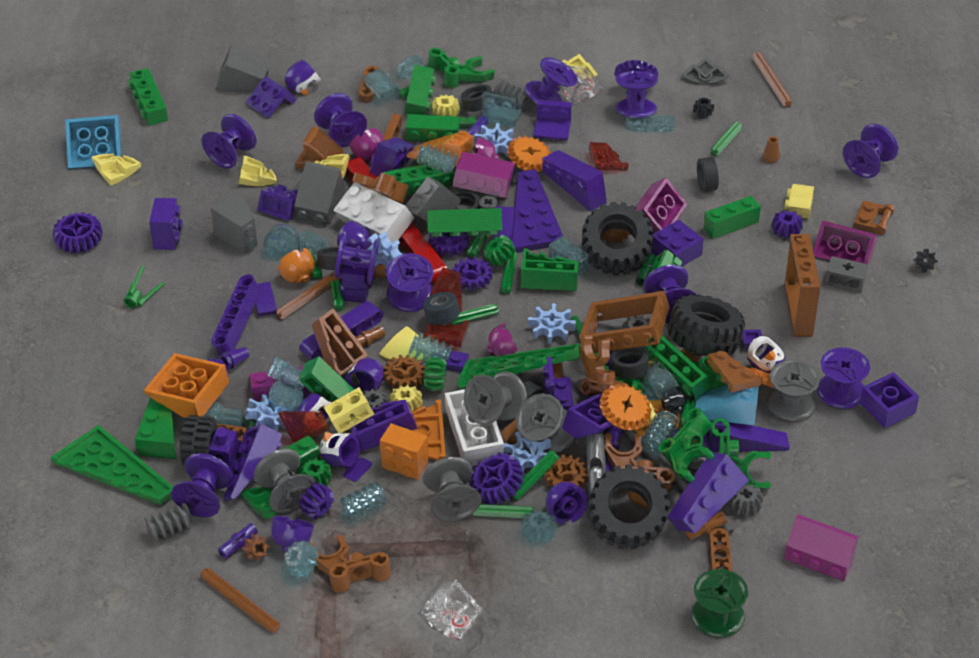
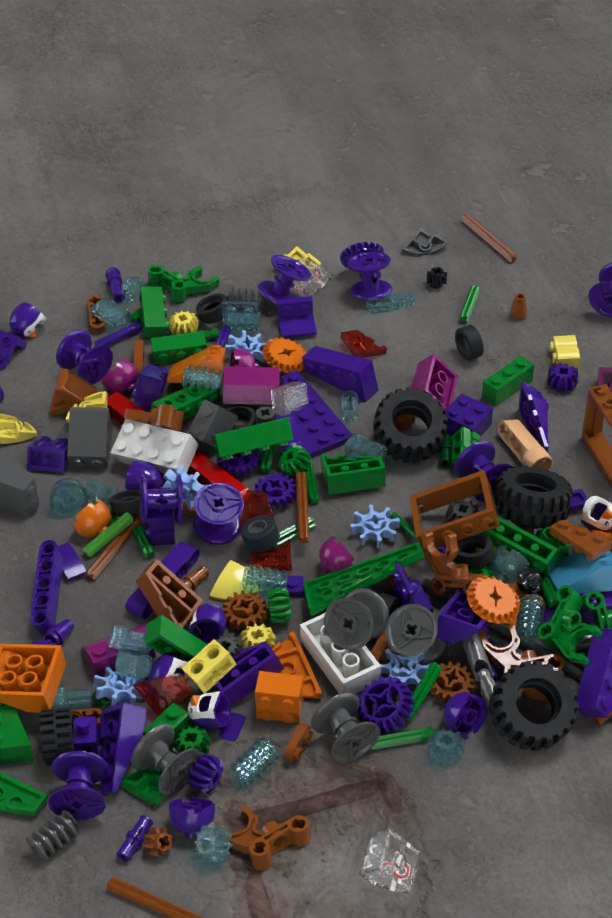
camera: 15 degrees left, 0 degrees up
none -> bright green axle [83,512,134,557]
none -> dark purple axle [94,322,142,347]
none -> dark purple pin [105,267,125,303]
none -> clear brick [270,381,309,416]
none -> dark orange plate [283,722,313,764]
none -> dark orange axle [296,471,310,544]
none -> clear light blue beam [341,390,358,421]
none -> light nougat beam [497,419,554,471]
none -> dark purple wedge [518,382,549,453]

